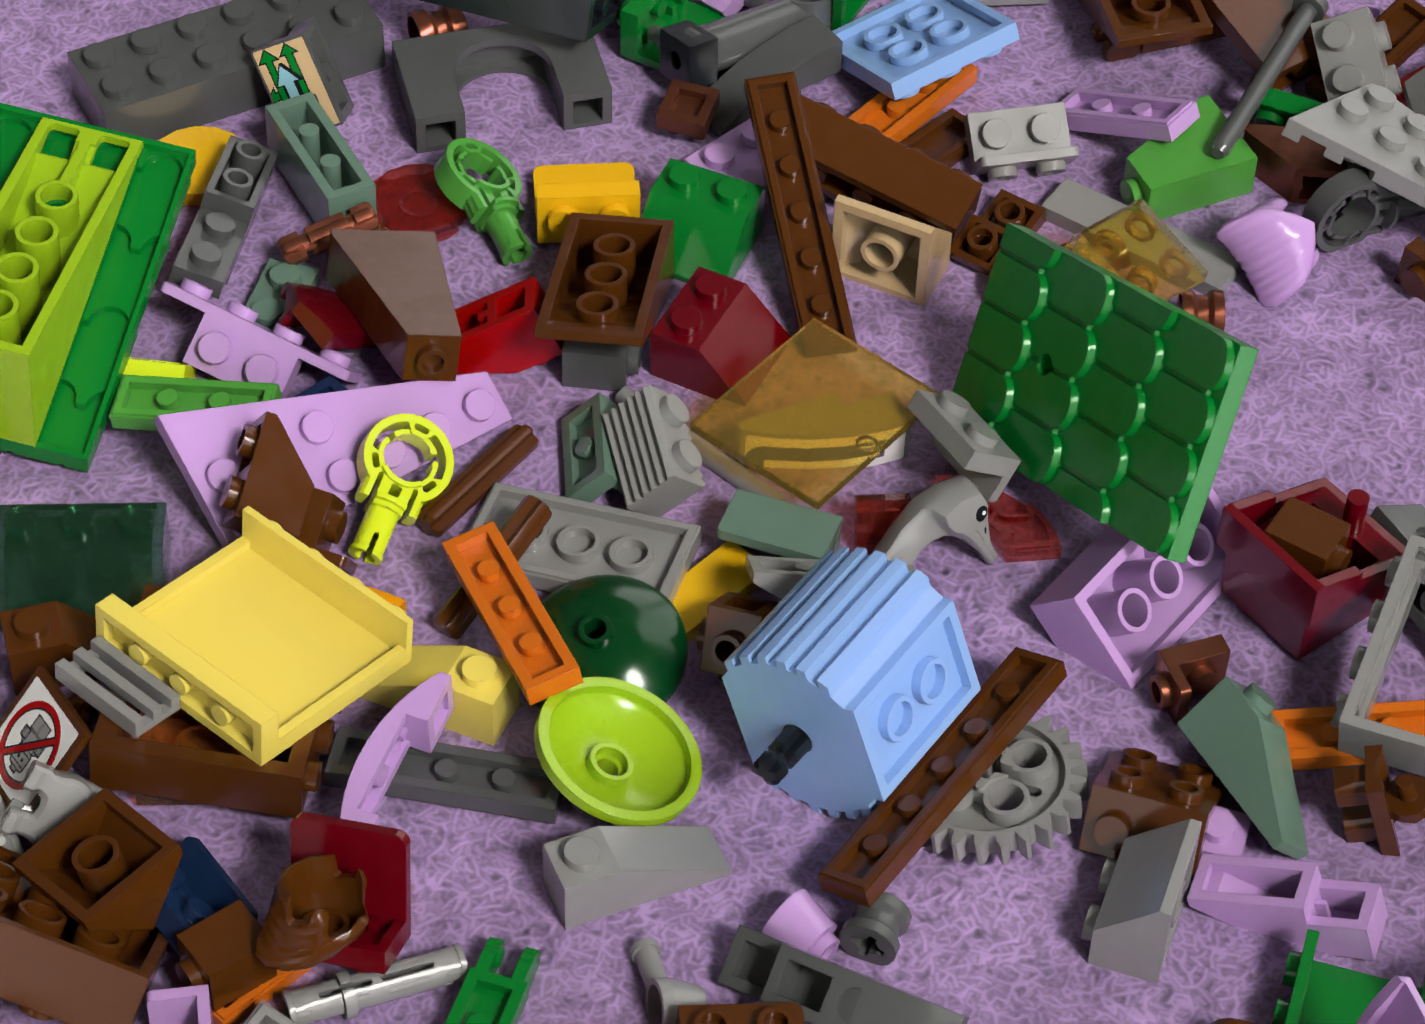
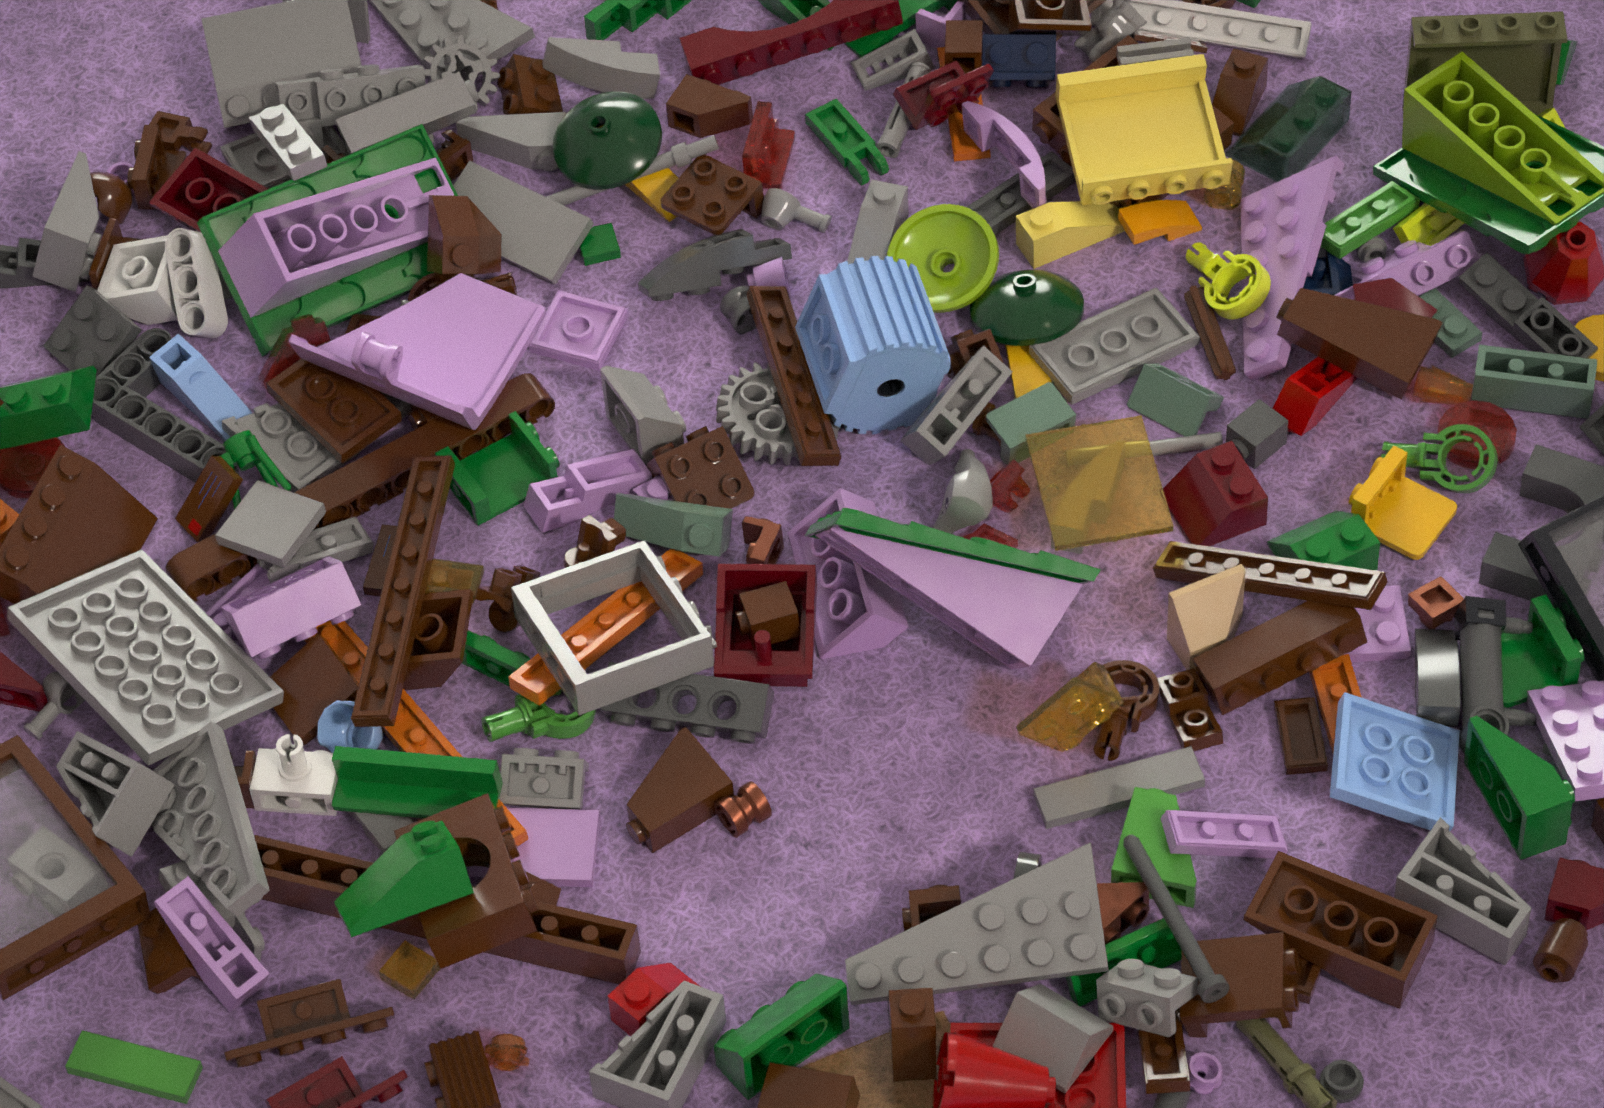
camera: 135 degrees right, 5 degrees up
reddish brown slope [219,411,314,539] -> none
reddish brown hair [255,854,369,971] -> none
copper axle [278,202,379,265] -> none
reddish brown bracket [298,488,357,575] -> none
reddish brown axle [433,495,552,640] -> none
orange plate [442,521,583,706] -> none
reddish brown slope [535,212,674,347] -> none
light grey brick [602,385,706,517] -> none
light grey bracket [907,389,1021,503] -> none
light grey bracket [963,102,1079,182] -> none
copper wheel [1177,289,1225,331] -> none
lavender hair [1216,197,1320,307] -> none

